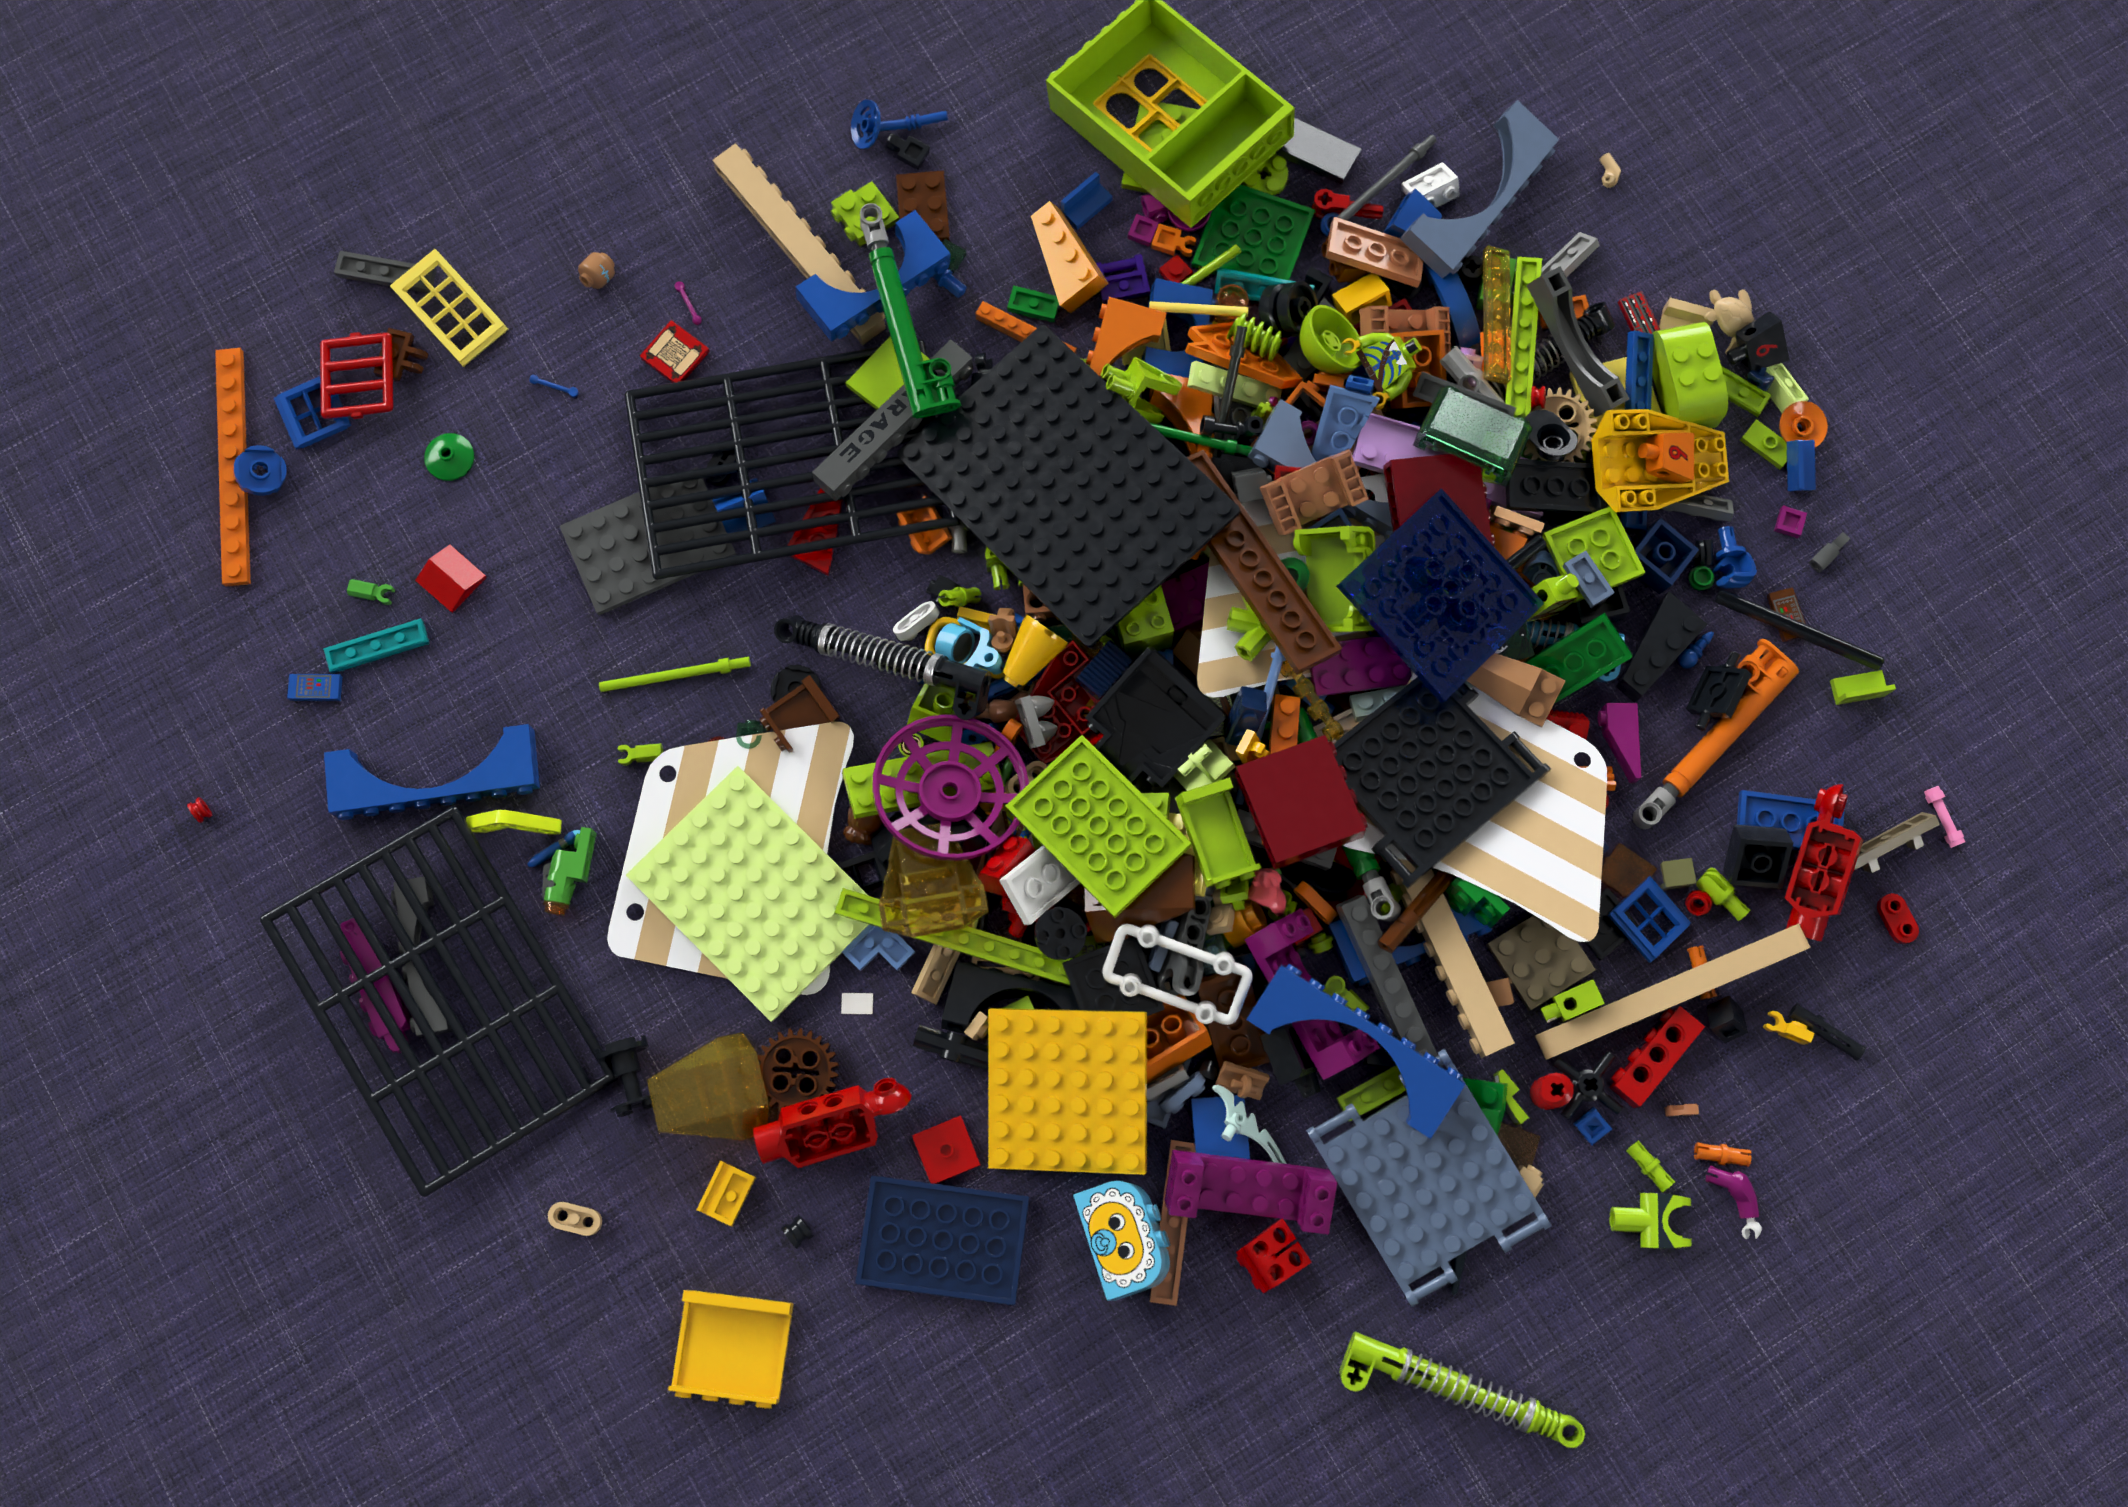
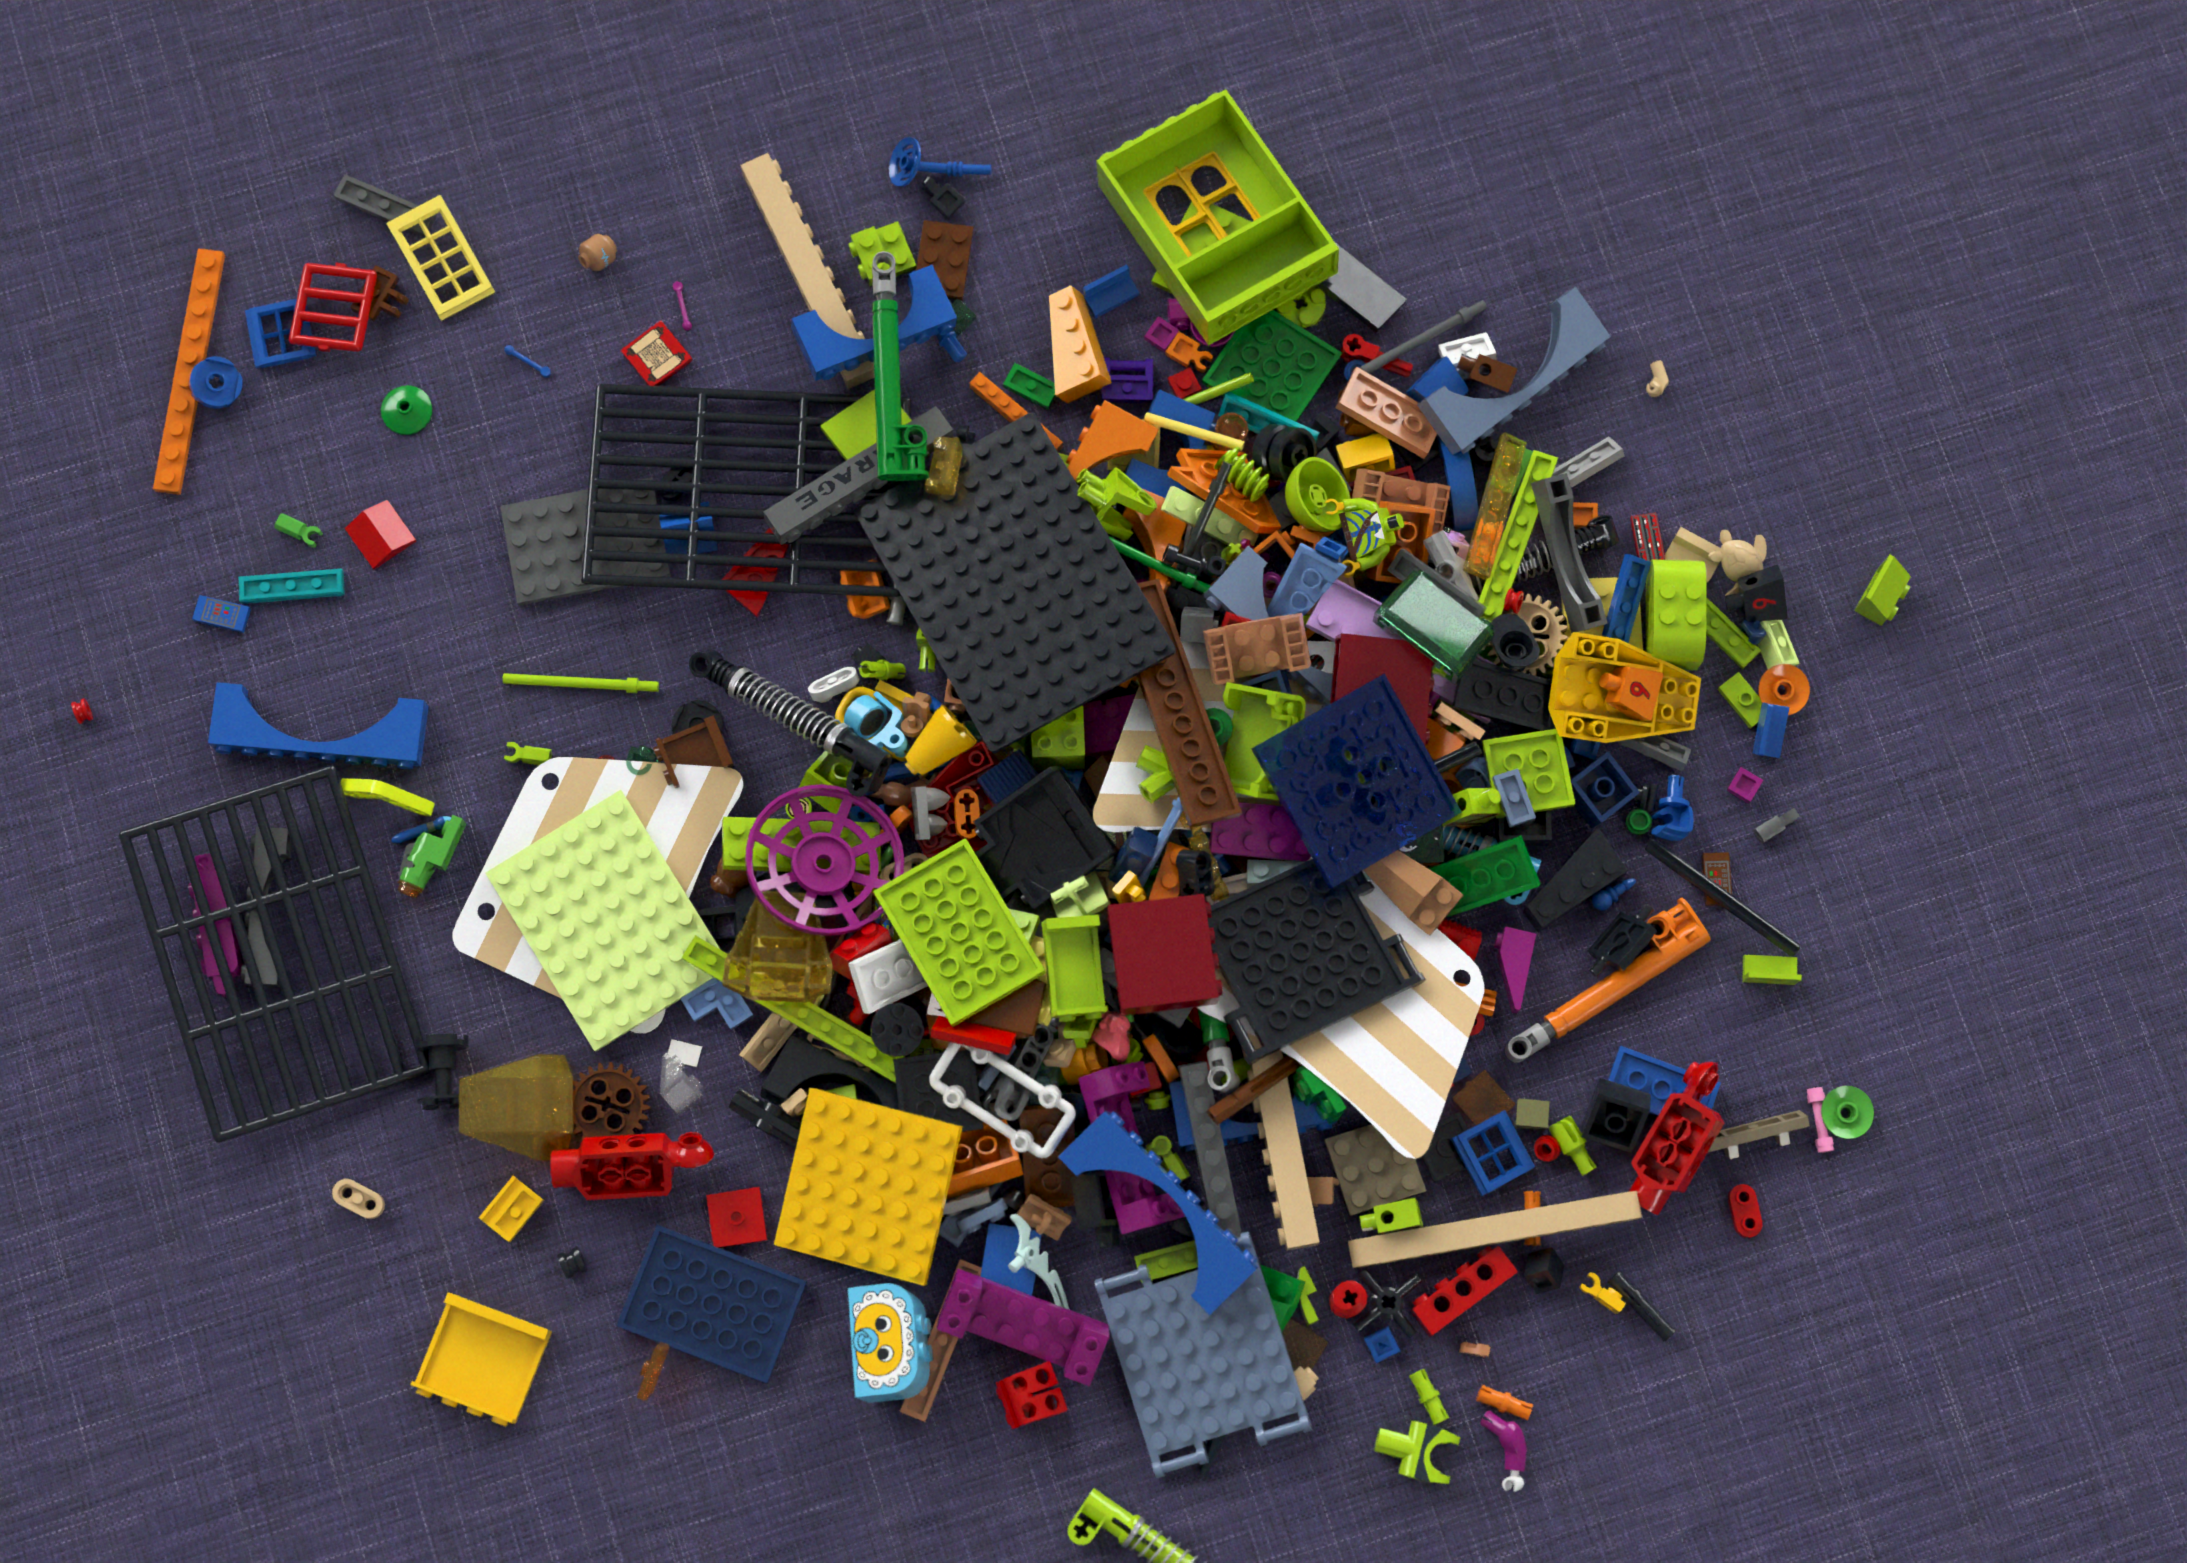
camera: 10 degrees right, 0 degrees up
none -> clear orange plate [637,1342,670,1401]
none -> clear slope [660,1053,703,1116]
none -> clear yellow hinge [925,437,963,495]
none -> red tile [931,1016,1017,1055]
none -> orange beam [954,789,980,840]
none -> black piece [1176,849,1215,897]
none -> reddish brown torso [1456,354,1518,395]
none -> bright green dish [1821,1086,1874,1139]
none -> lime slope [1854,554,1911,626]

